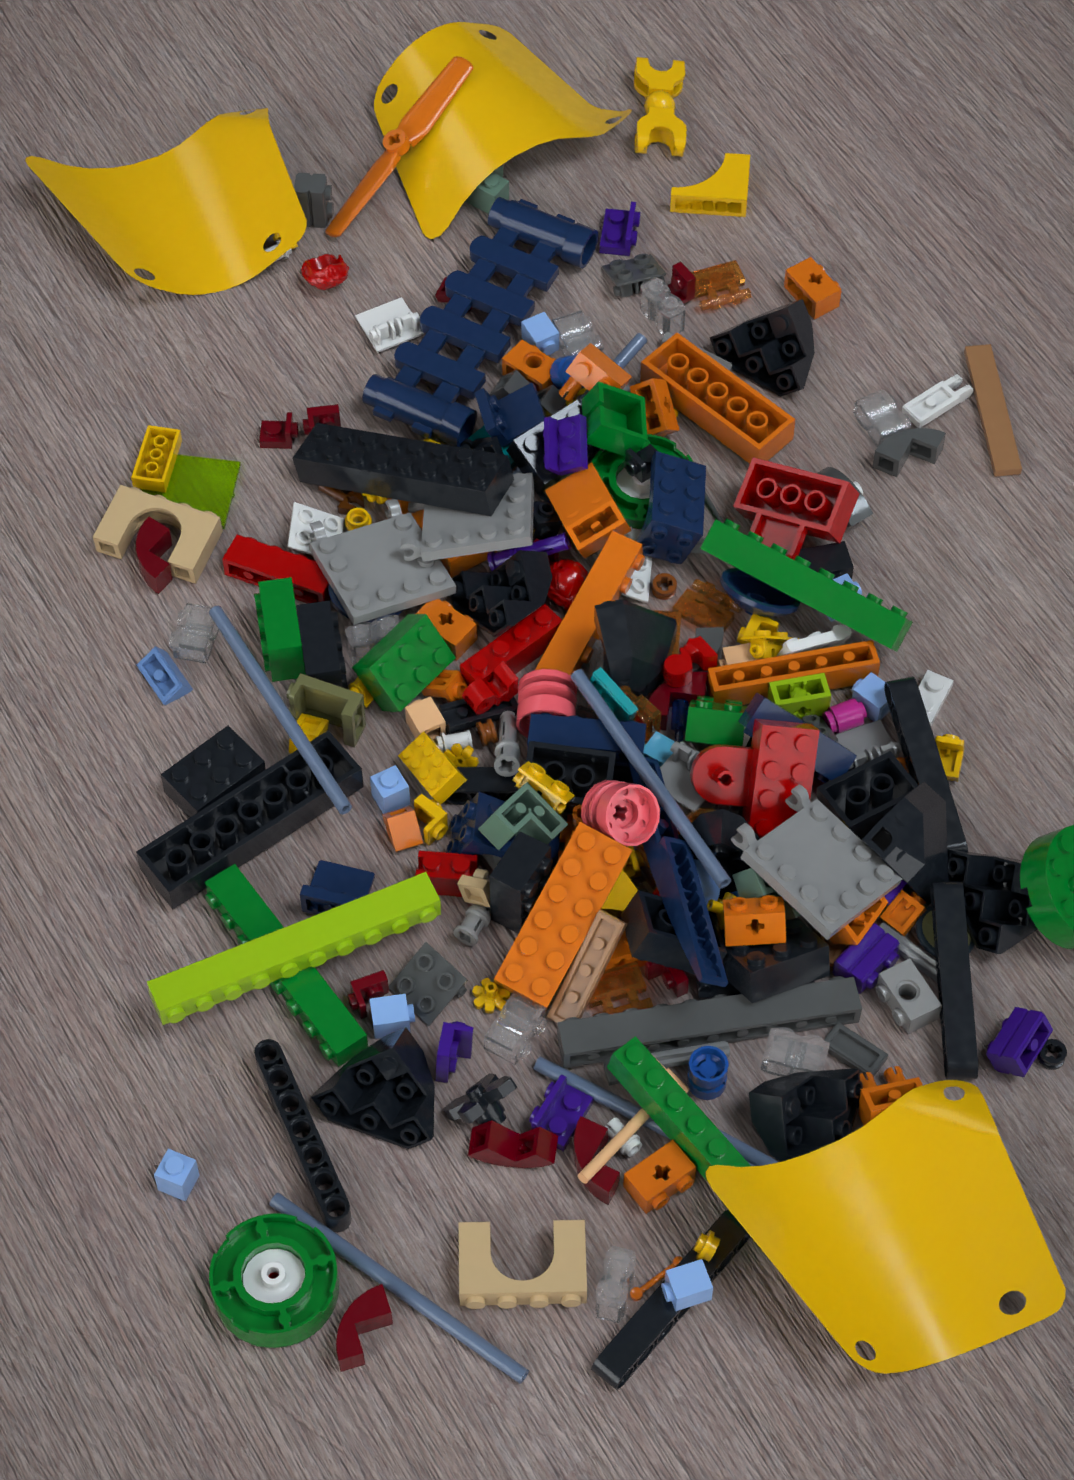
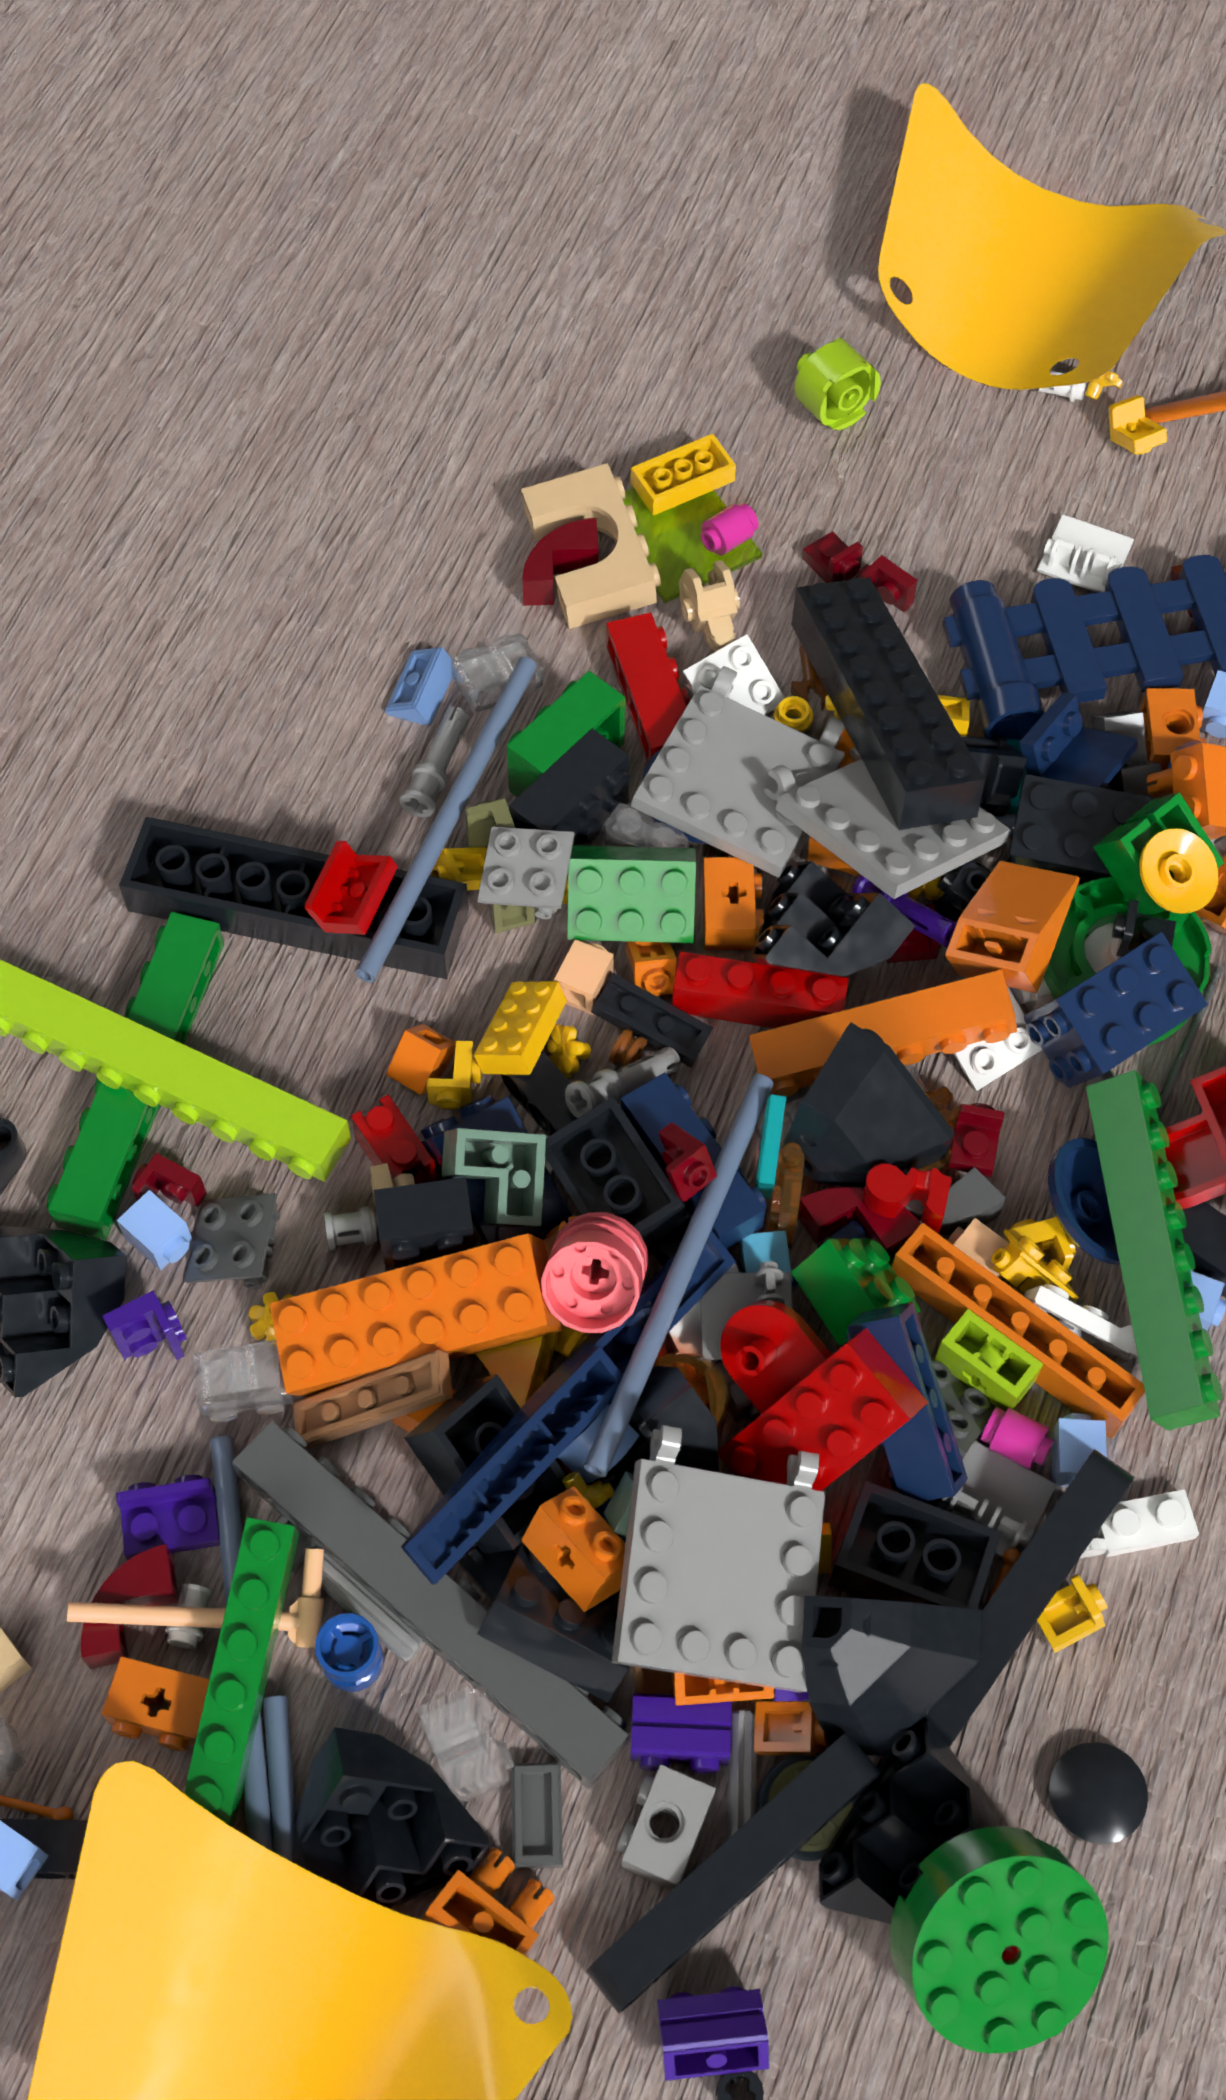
camera: 50 degrees right, 5 degrees up
black brick [161,725,266,818] -> none
dark grey brick [294,173,334,228] -> none
dark blue bracket [300,860,375,915] -> none
red hair [301,254,349,290] -> none
light blue brick [370,765,410,814] -> none
white pin [435,730,473,752] -> none
black plant [443,1074,517,1125] -> none
red leg [462,661,519,715] -> none
dark red brick [468,1120,558,1168] -> none
yellow hinge [513,761,575,815] -> none
coral wheel [516,669,577,738] -> none
dark purple bracket [543,414,588,476] -> none
red hair [547,559,589,611] -> none
clear orange plate [588,961,653,1016] -> none
dark orange bush [652,573,677,600] -> none
clear orange plate [672,579,743,632] -> none
yellow plate [693,1230,720,1262] -> none
none -> red bracket [305,840,398,935]
none -> light grey pin [399,707,470,818]
none -> light grey hinge [477,827,575,919]
none -> dark red bracket [658,1122,717,1202]
none -> tan hinge [679,560,740,653]
none -> dark pink brick [701,503,759,556]
none -> lime brick [794,338,881,430]
none -> dark red bracket [948,1103,1005,1177]
none -> black dish [1049,1742,1148,1844]
none -> yellow bracket [1108,395,1167,454]
none -> yellow dish [1139,828,1218,914]

